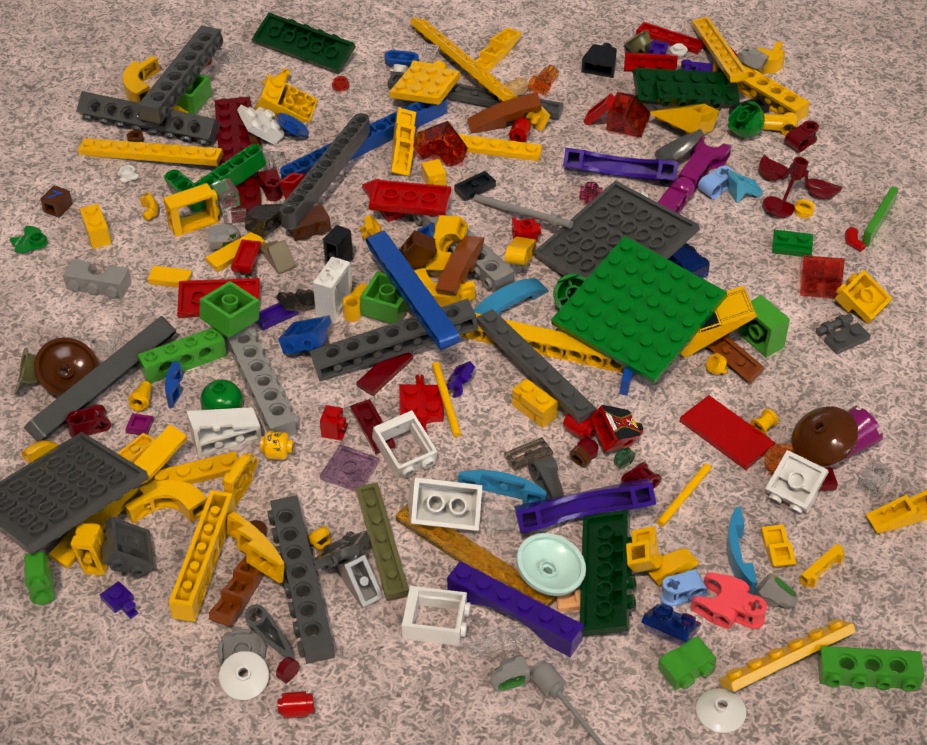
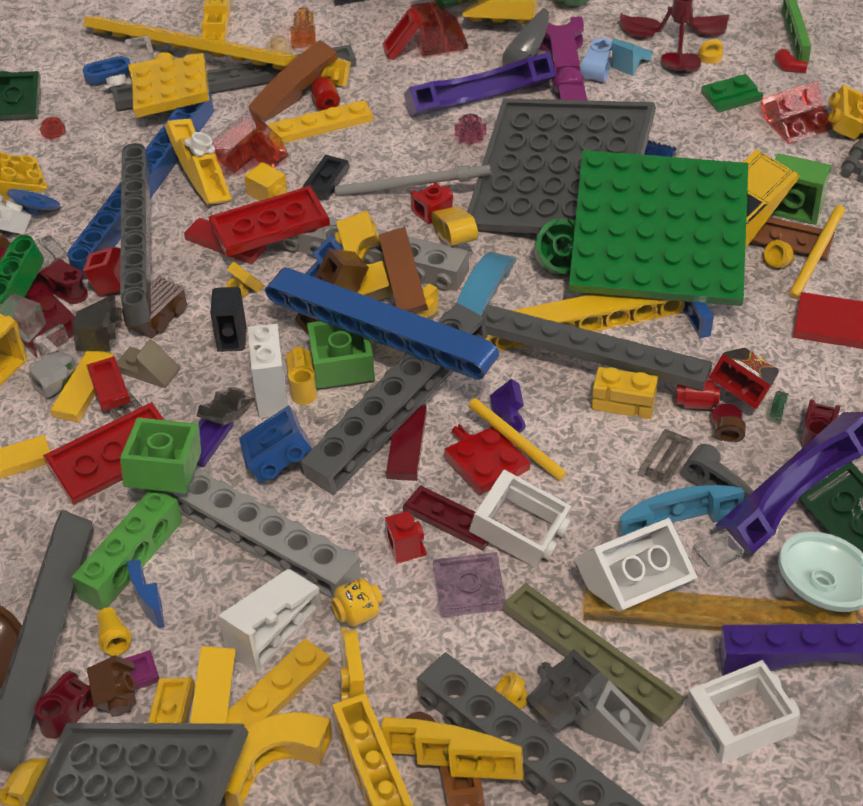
camera: 30 degrees left, 0 degrees up
green cylinder [200,379,244,410] -> none
none -> reddish brown brick [86,655,136,714]
none -> white plate [184,132,215,156]
none -> yellow bar [788,205,846,299]

